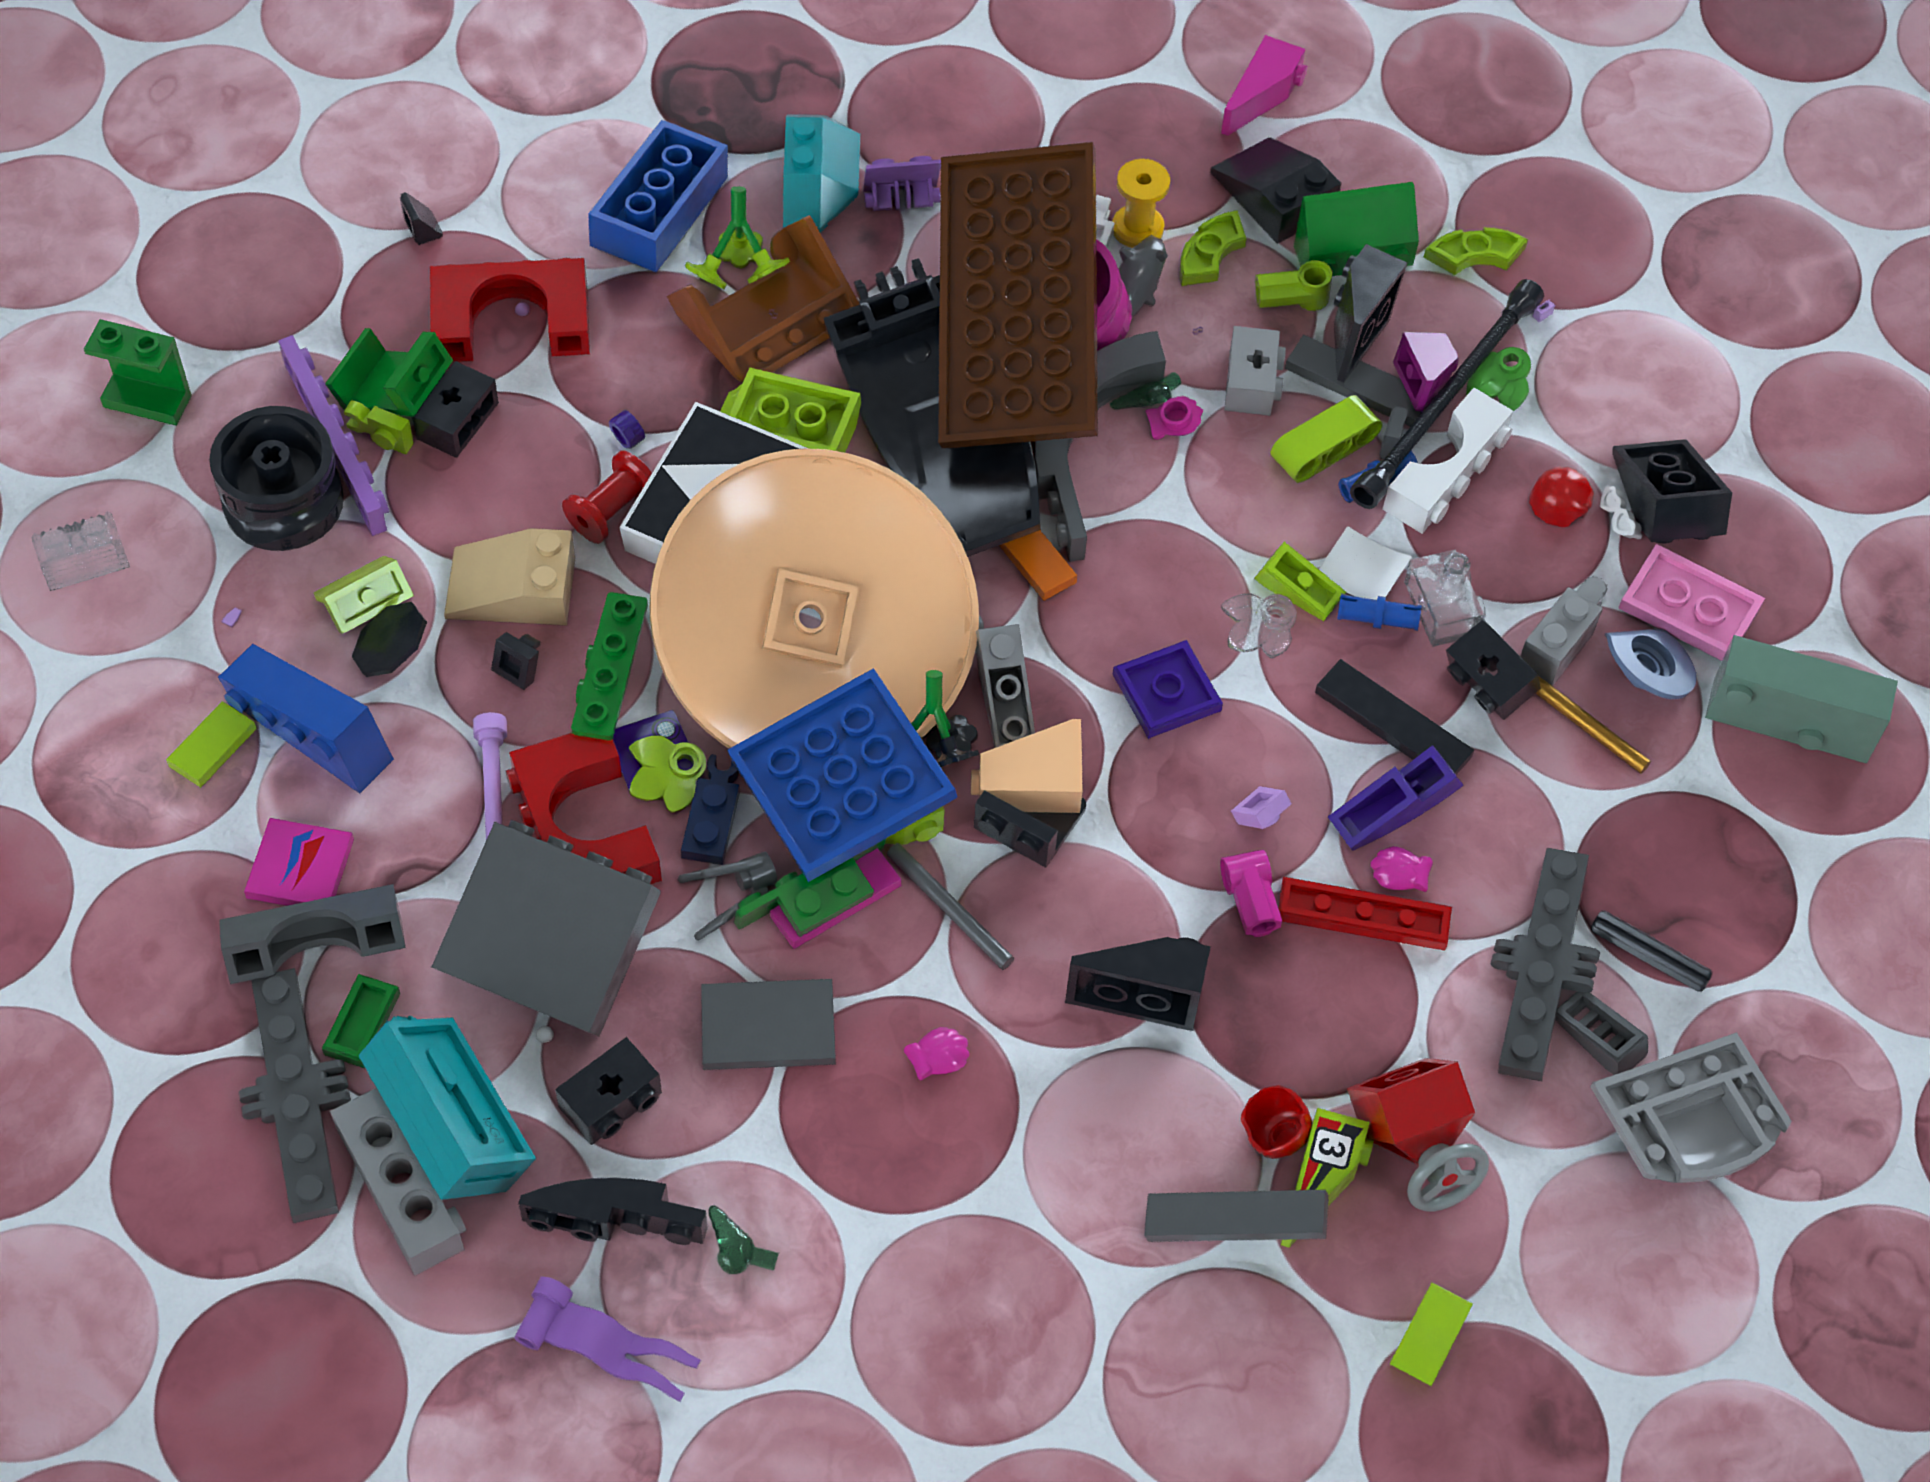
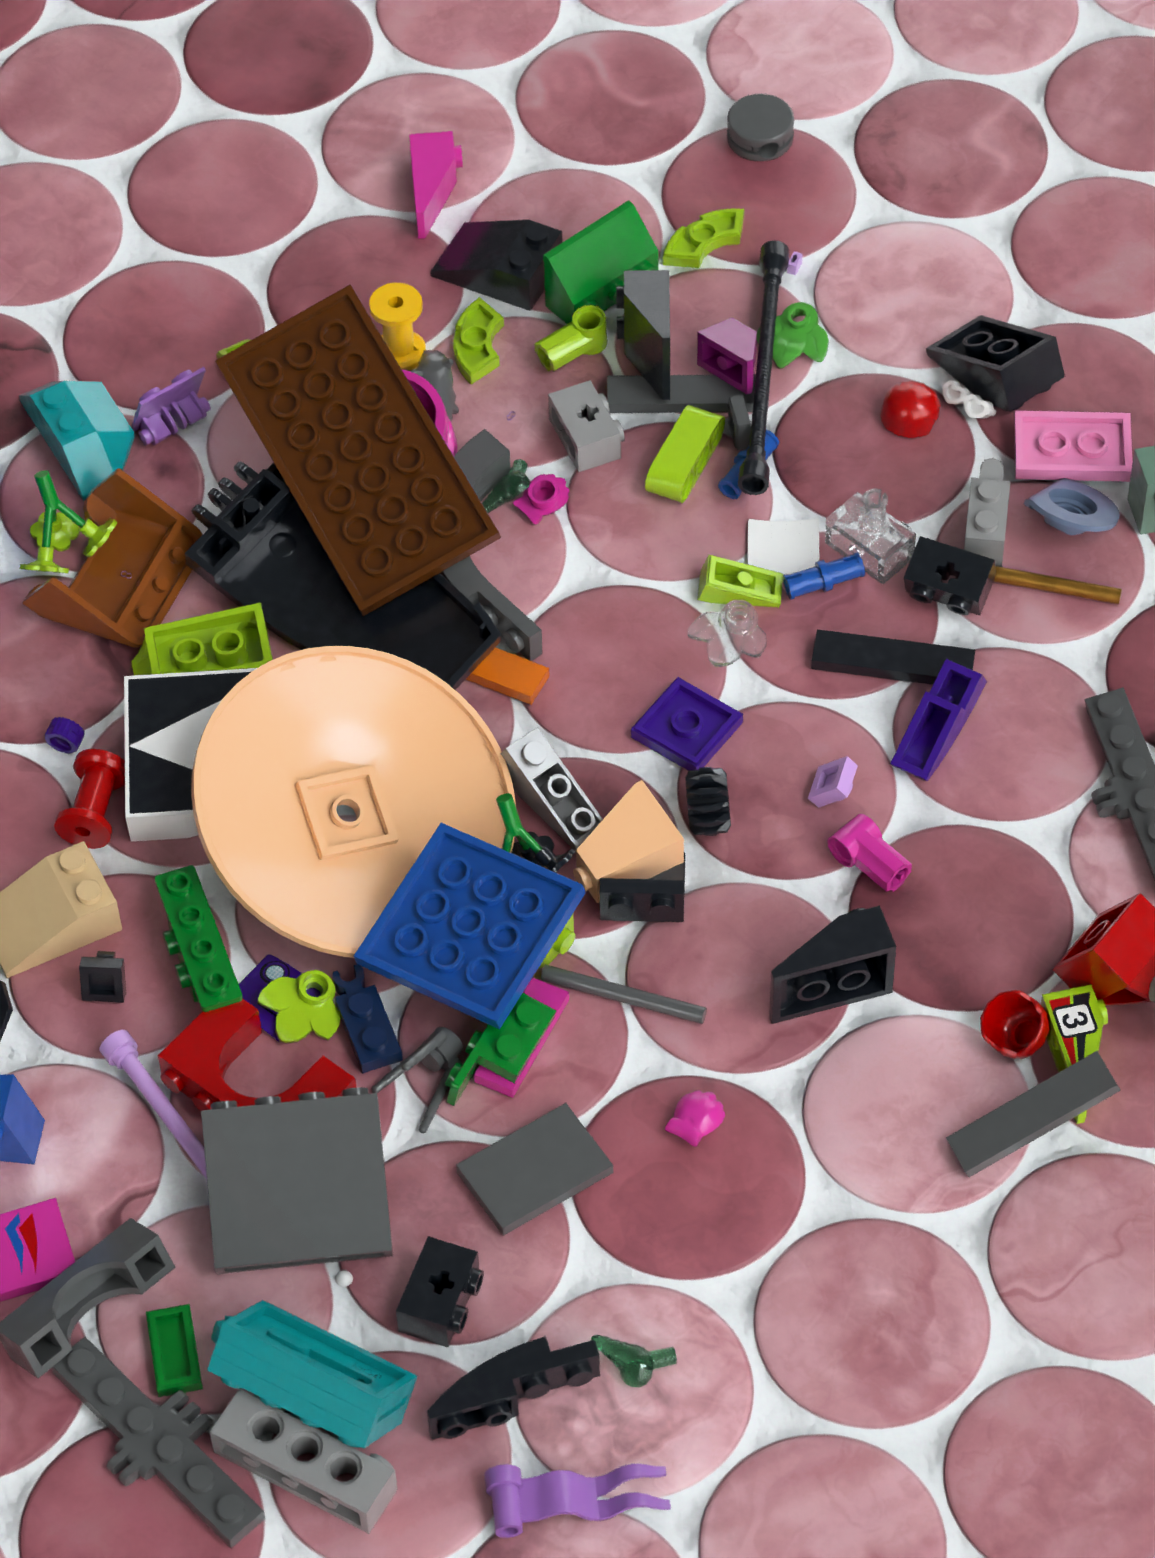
camera: 25 degrees left, 5 degrees down
red tile [1278,877,1452,951] -> none
dark pink animal [1370,846,1433,892] -> none
white arch [1383,388,1513,534] -> none
none -> black gear [685,767,731,836]
none -> dark grey head [727,94,794,161]

